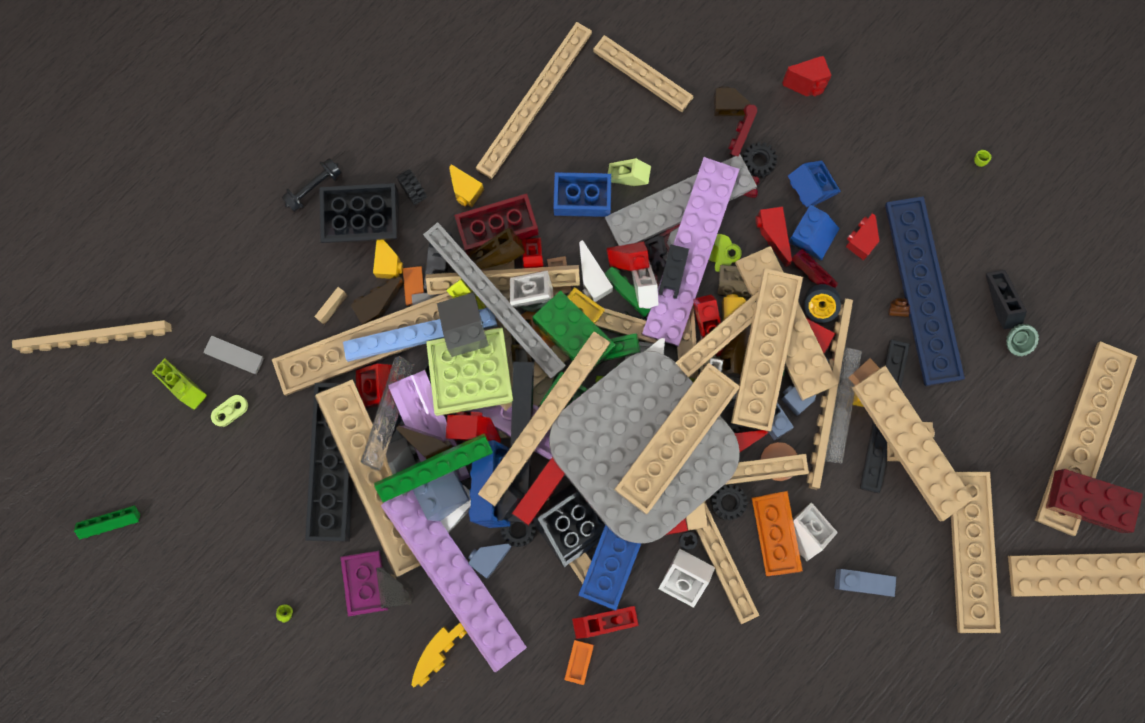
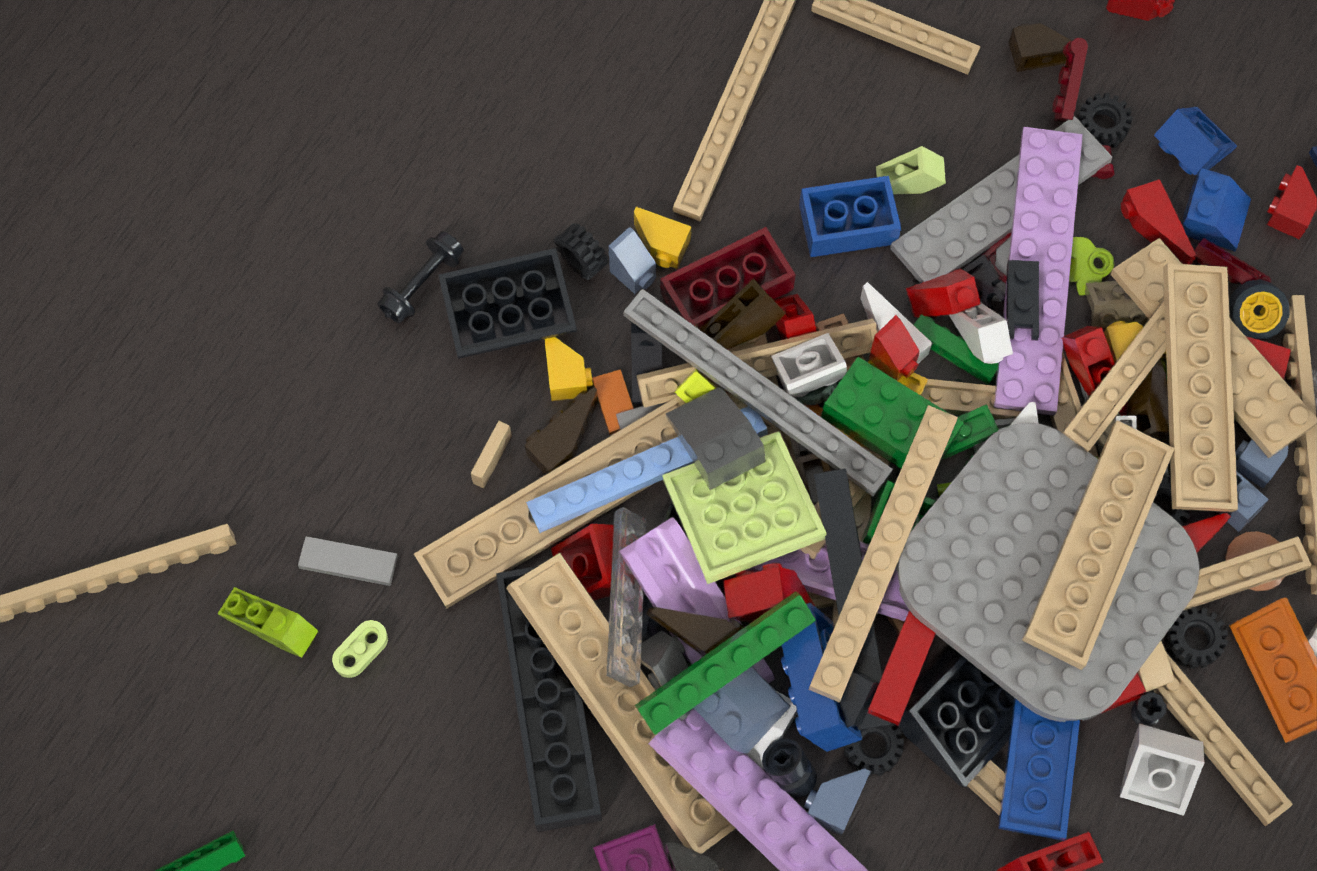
camera: 15 degrees left, 10 degrees down
none -> slope [608,227,656,294]
none -> black wheel [762,739,817,799]
none -> red slope [869,315,920,381]

